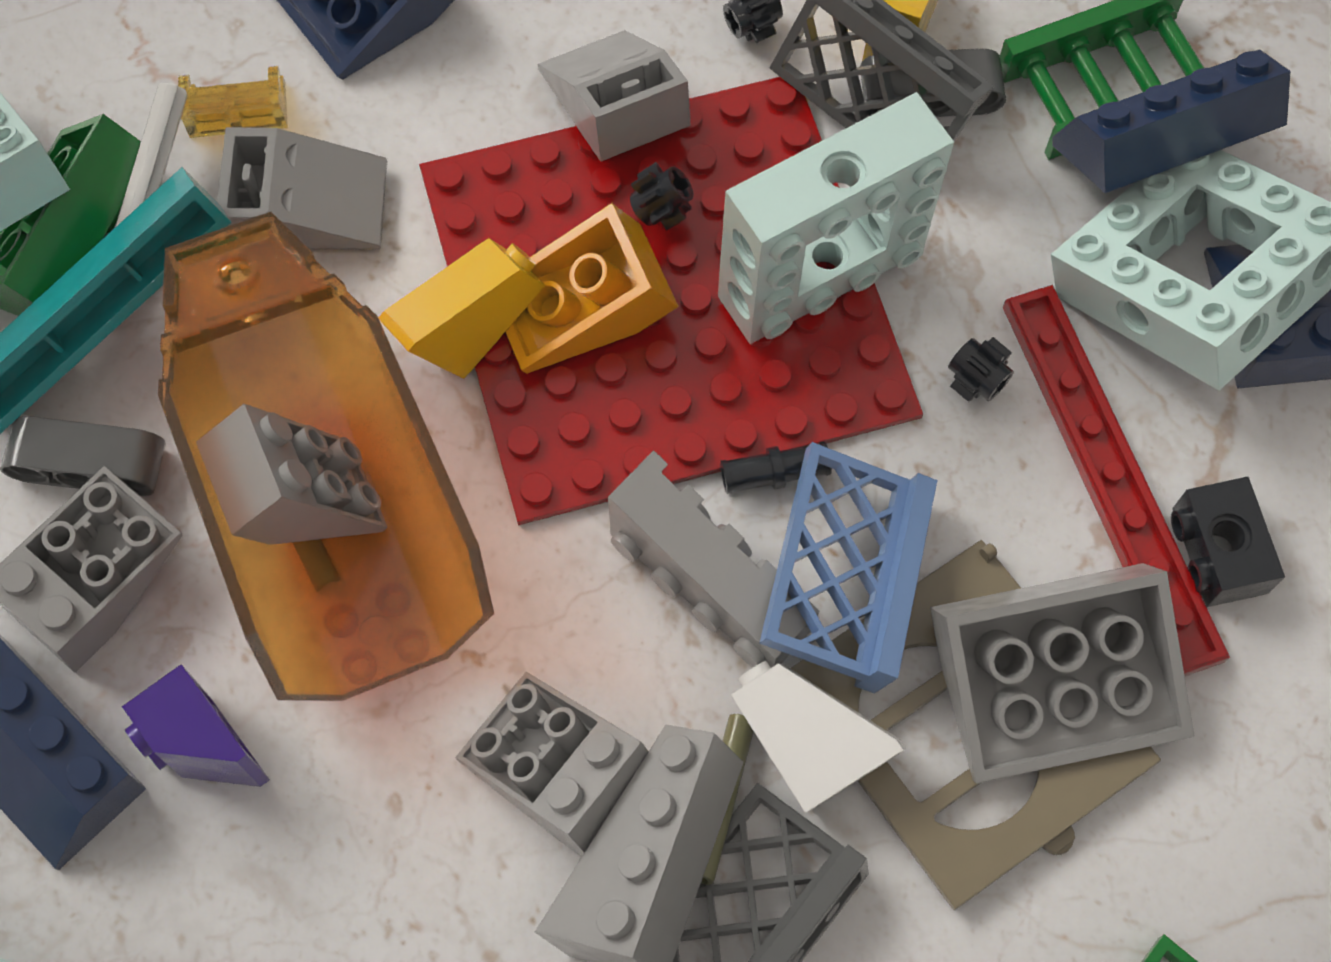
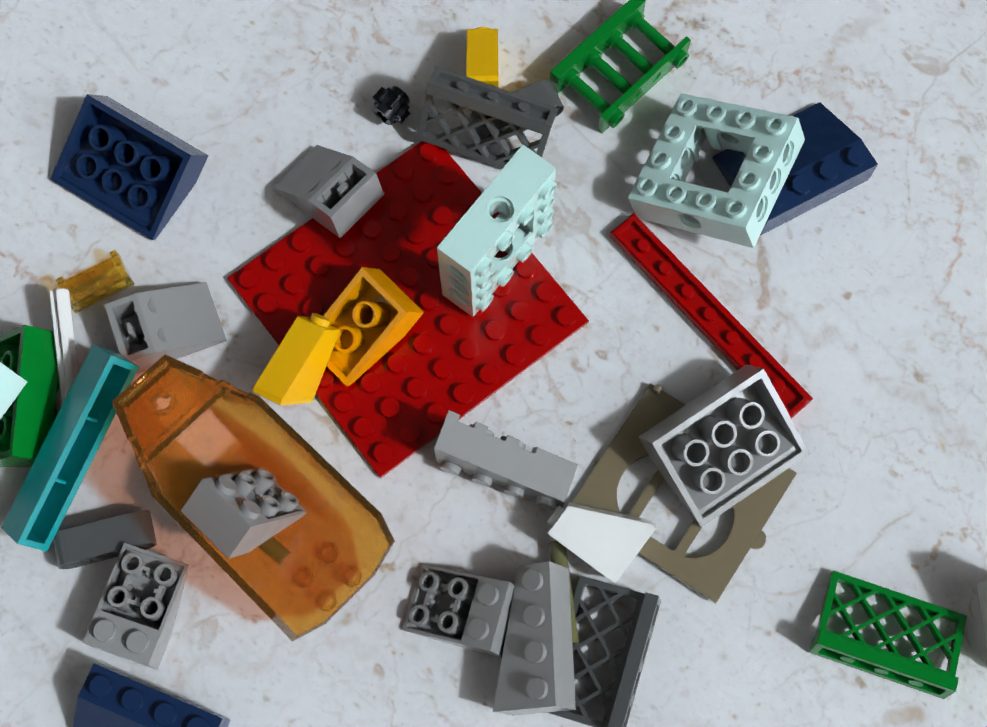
camera: 20 degrees left, 5 degrees up
dark purple slope [122,664,270,787] -> none
black gear [630,162,694,230] -> none
black pin [720,441,832,494] -> none
medium blue fence [759,442,938,694] -> none
black gear [948,337,1014,402] -> none
dark blue slope [1052,49,1291,193] -> none
black brick [1171,476,1285,607] -> none

